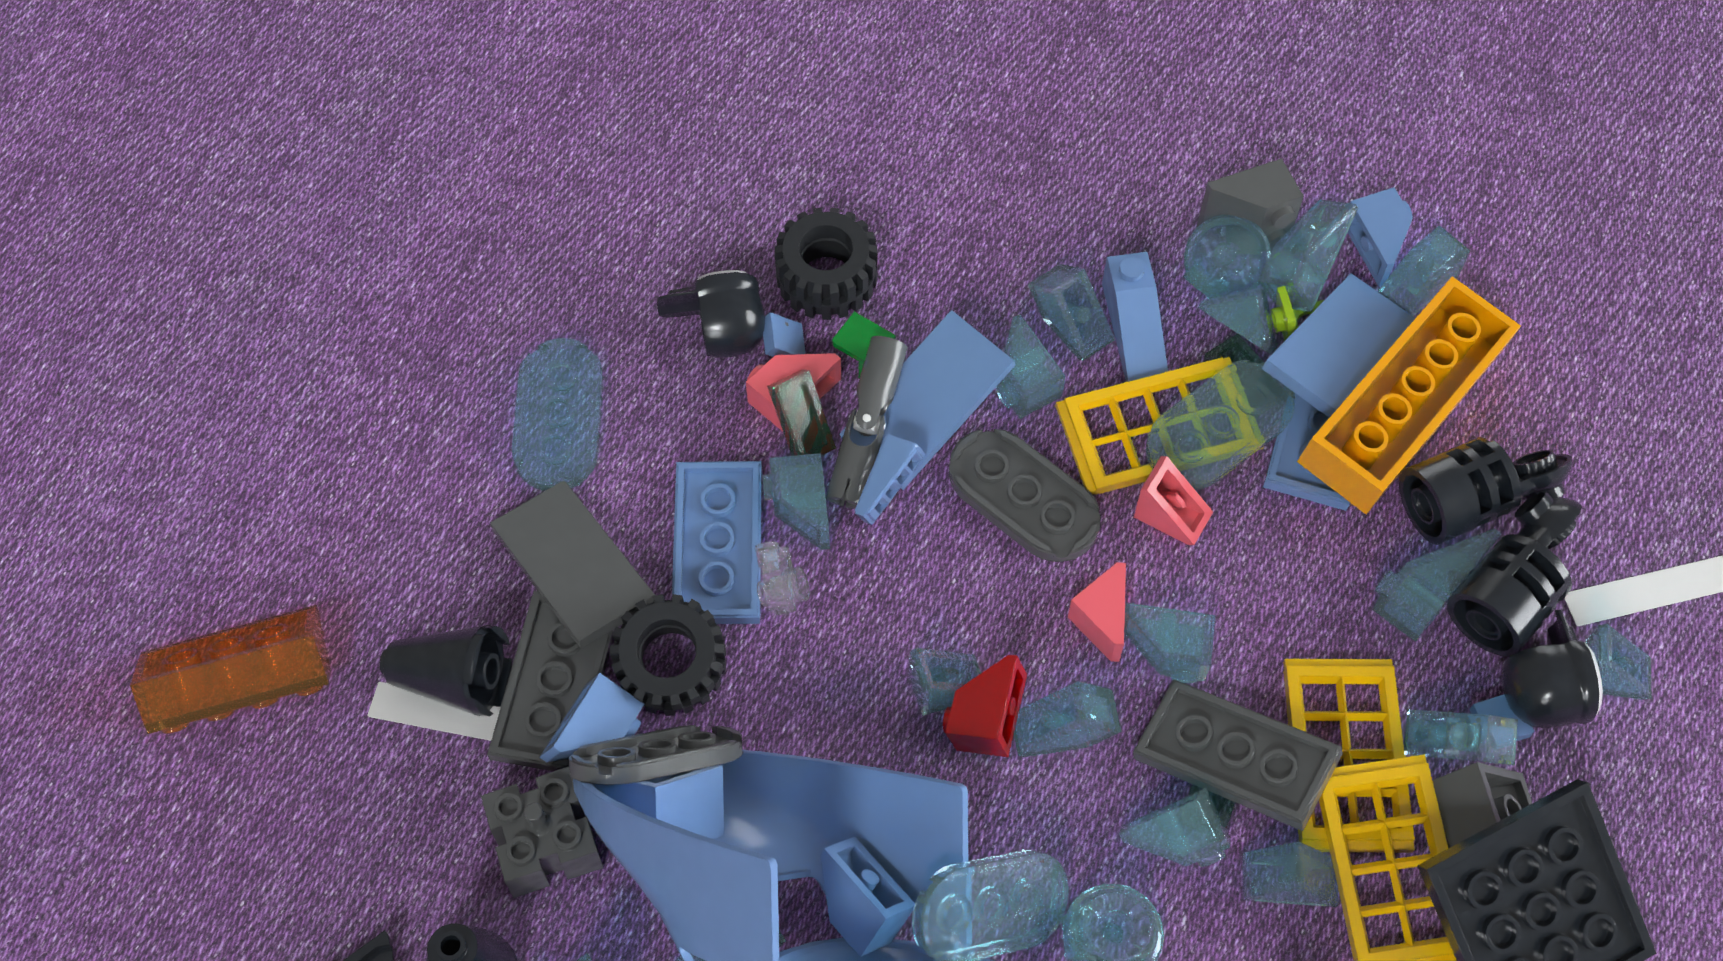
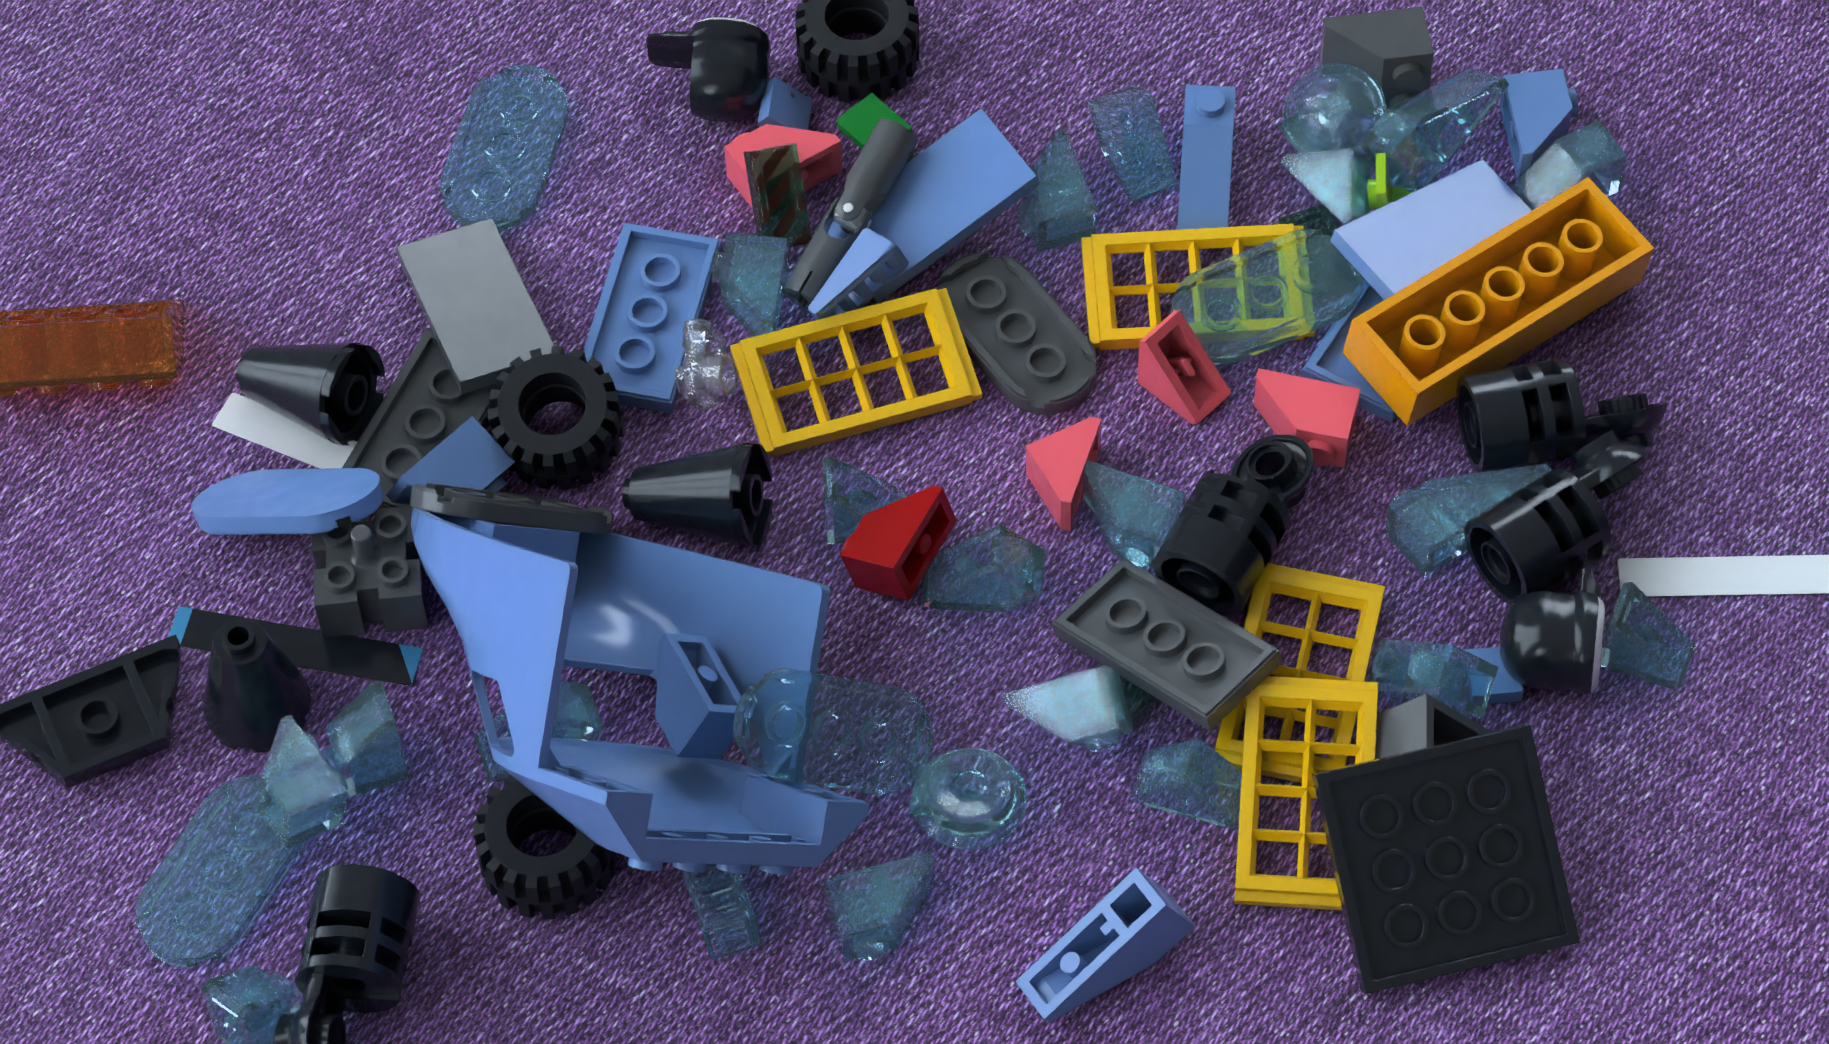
camera: 15 degrees right, 5 degrees down
none -> black sticker [168,607,423,686]
none -> medium blue tile [191,468,384,535]
none -> black cone [622,442,773,548]
none -> yellow piece [730,288,983,457]
none -> black cylinder [1152,435,1314,615]
none -> coral slope [1254,368,1360,468]

